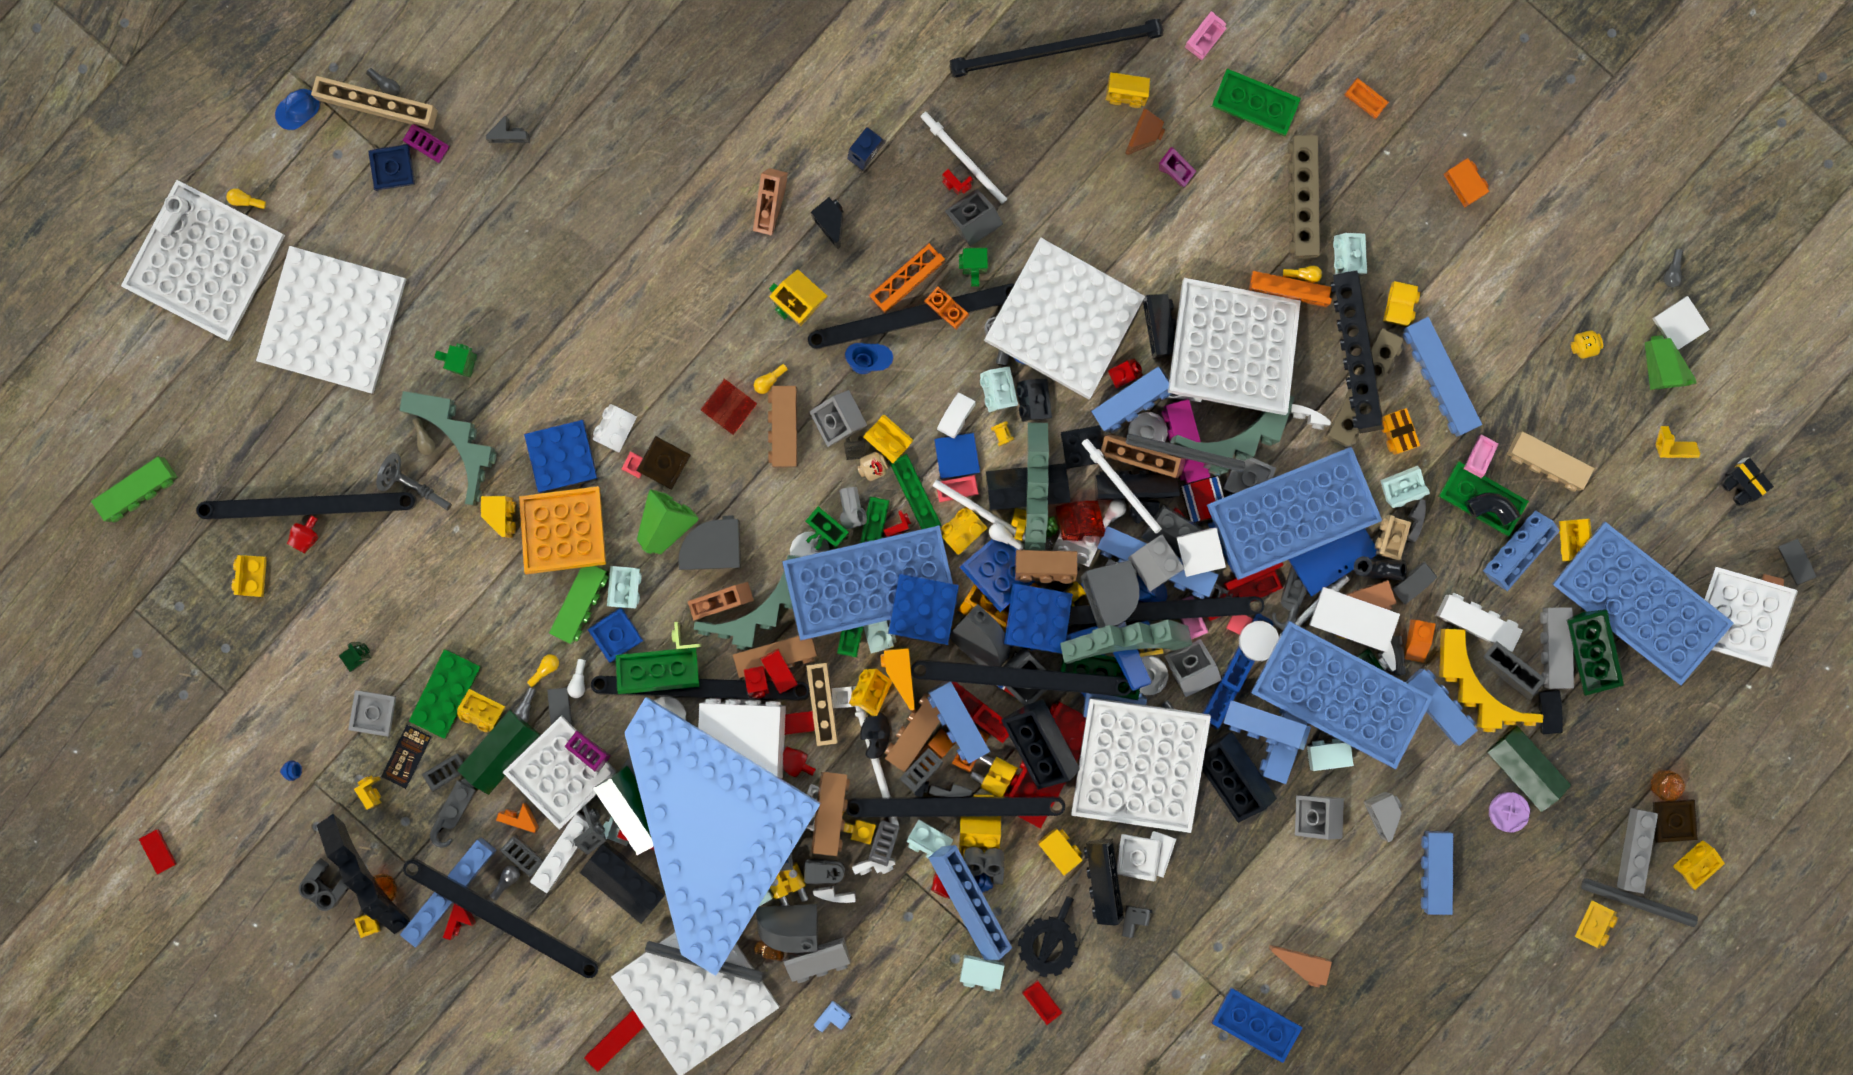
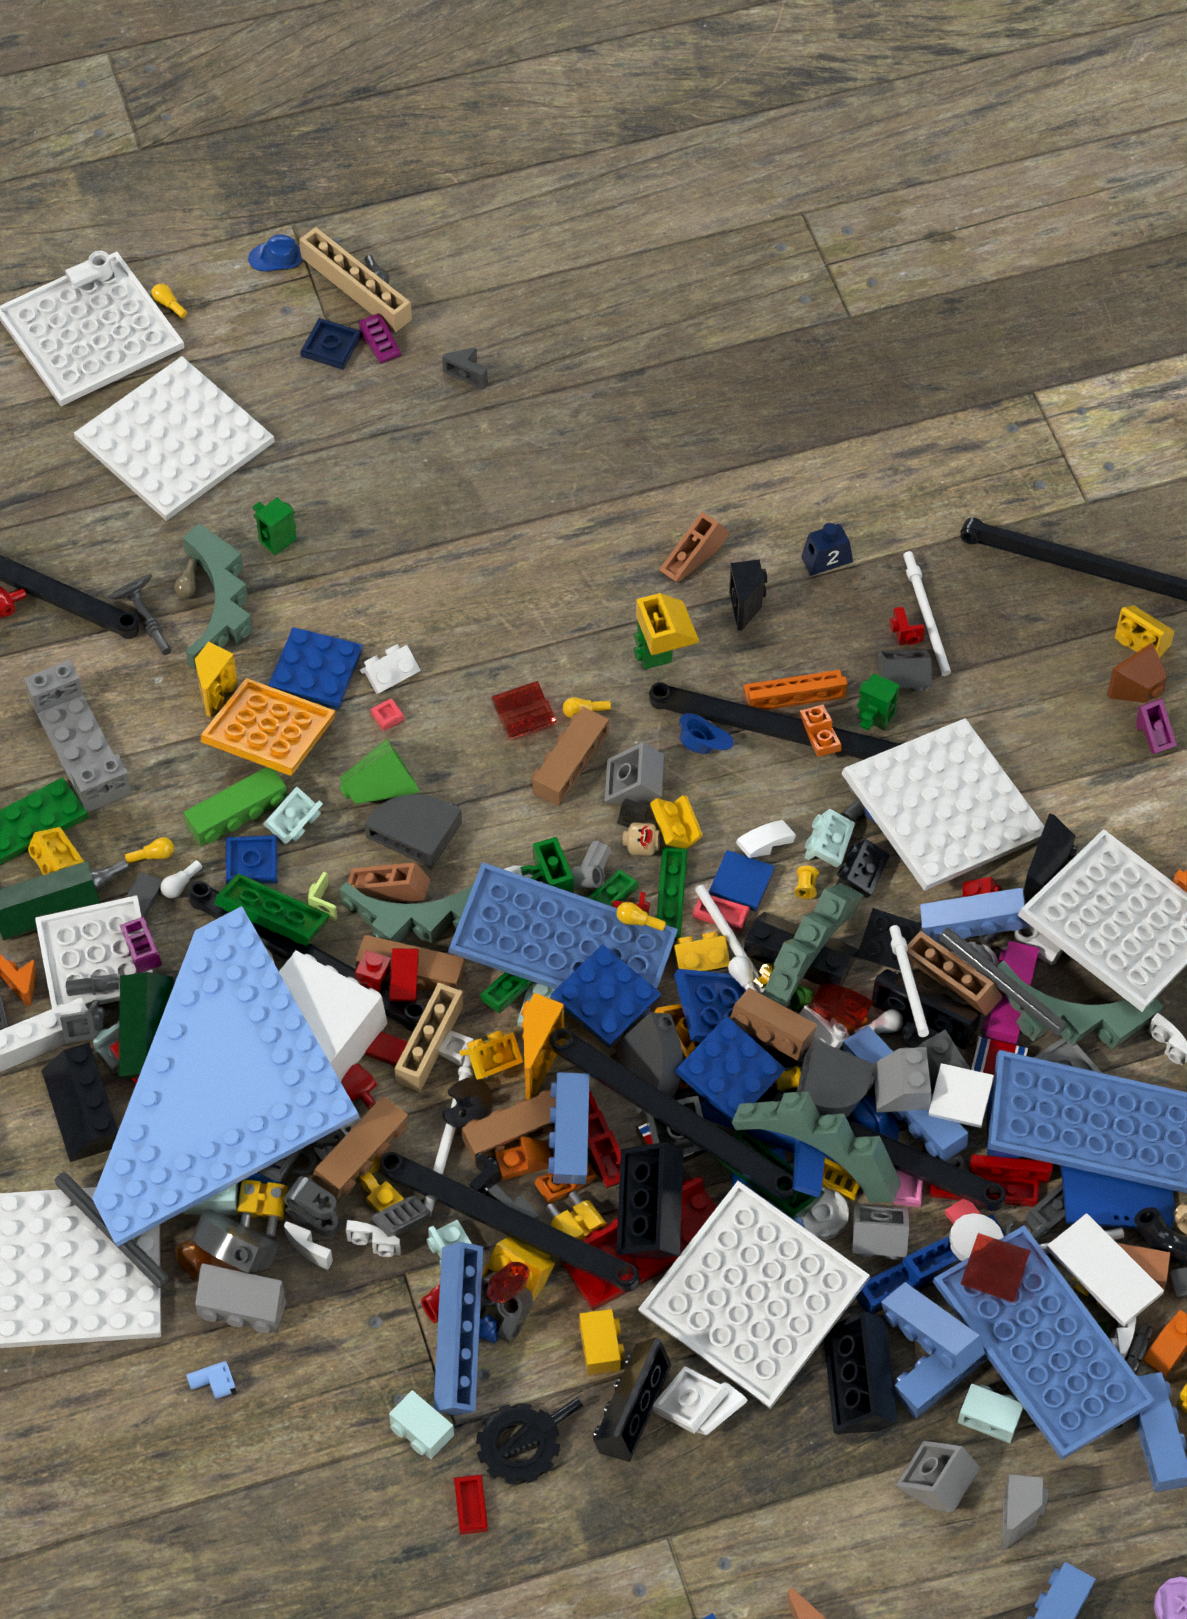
camera: 30 degrees right, 30 degrees down
dark brown tile [636,435,691,490] -> none
dark grey slope [900,748,943,793] -> none
dark grey piece [1122,905,1152,938] -> none
none -> light grey plate [24,660,132,812]
none -> dark grey axle [66,973,119,996]
none -> clear red beam [487,1262,530,1303]
none -> yellow piece [616,902,666,931]
none -> clear red slope [960,1233,1031,1303]

